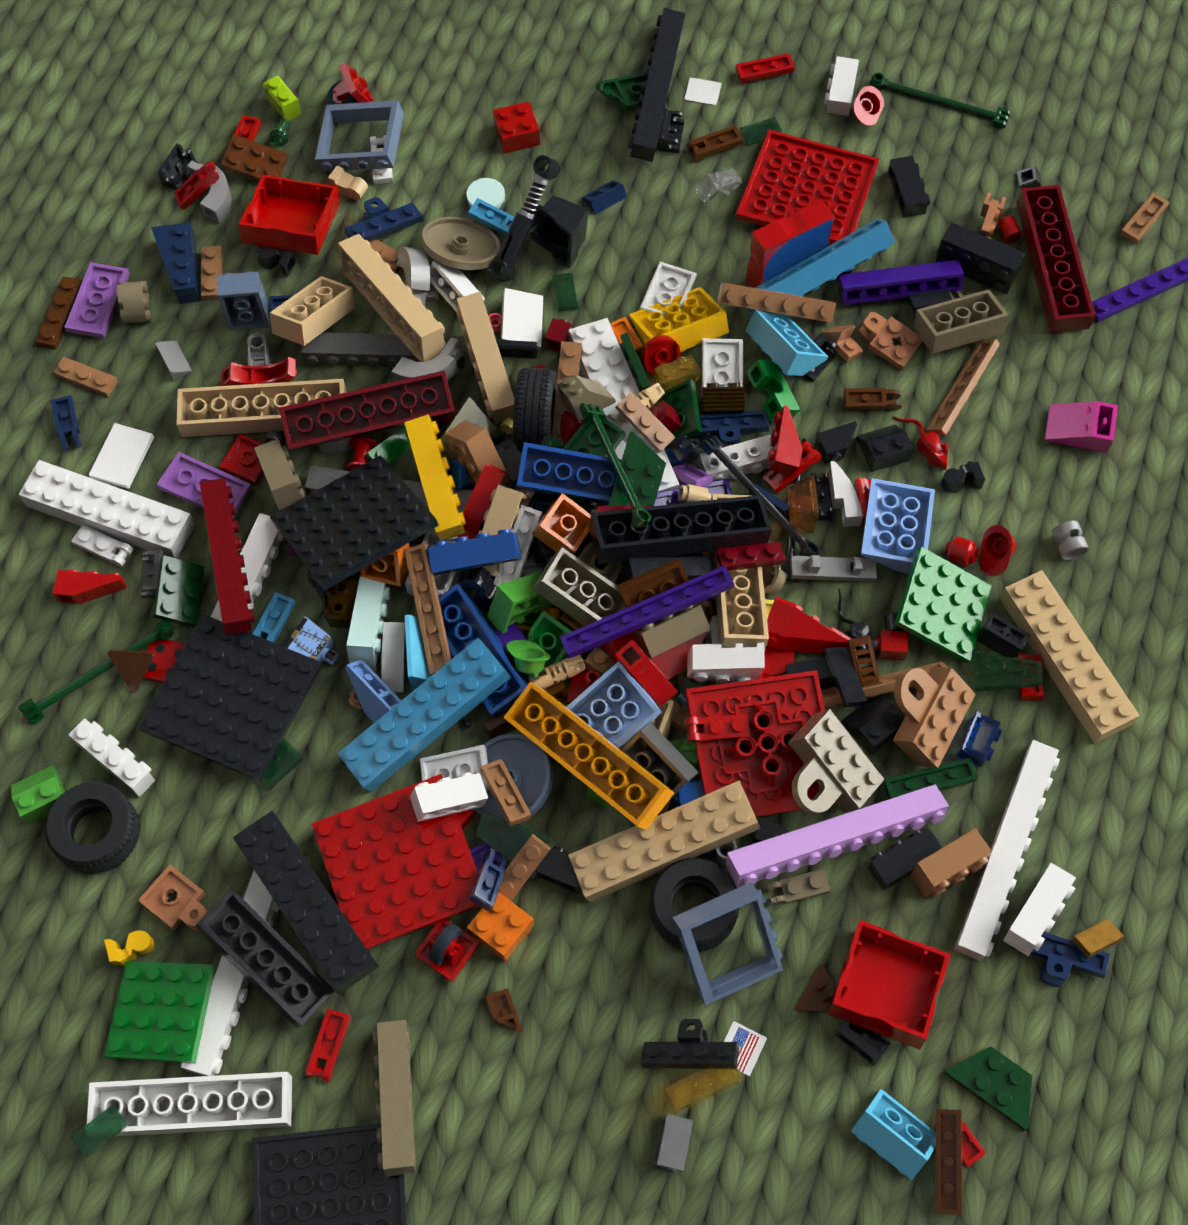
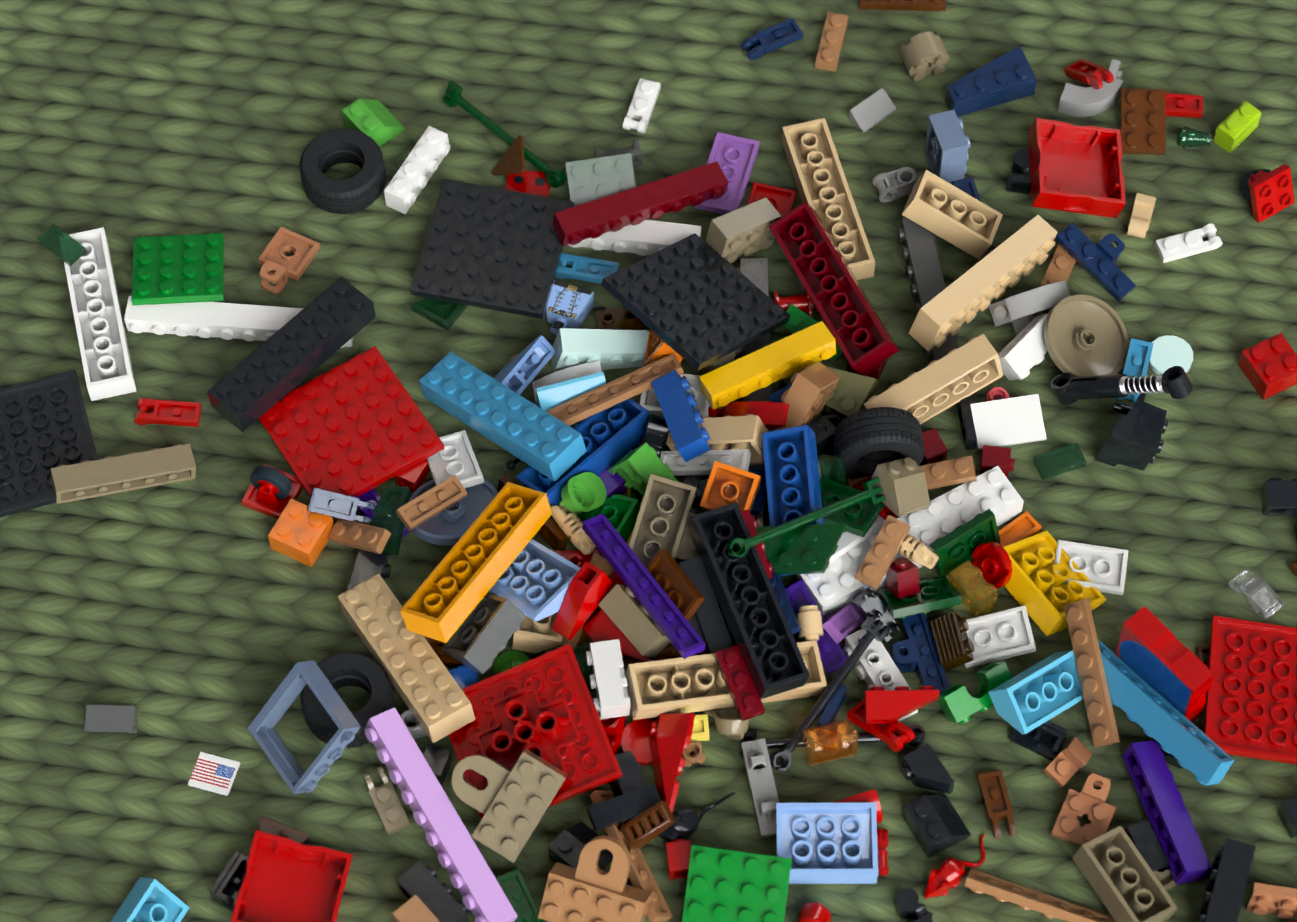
camera: 80 degrees right, 5 degrees down
white brick [18,460,195,559] -> none
red slope [52,569,127,604] -> none
medium lavender plate [64,262,130,339] -> none
white tile [89,423,154,489] -> none
yellow leg [104,931,155,967] -> none
black hinge [158,143,198,190] -> none
black brick [195,889,334,1029] -> none
medium nougat plate [201,245,223,300] -> none
red arch [221,357,297,386] -> none
sand blue window [315,100,404,172] -> none
light grey arch [392,337,462,381] -> none
white brick [410,773,488,822] -> none
reddish brown slope [486,988,523,1032] -> none
dark blue slope [582,180,627,214] -> none
black plate [640,1019,740,1069] -> none
clear yellow brick [664,1069,742,1115] -> none
red plate [685,714,751,742] -> none
black hinge [807,472,833,521] -> none
white slope [828,461,863,527] -> none

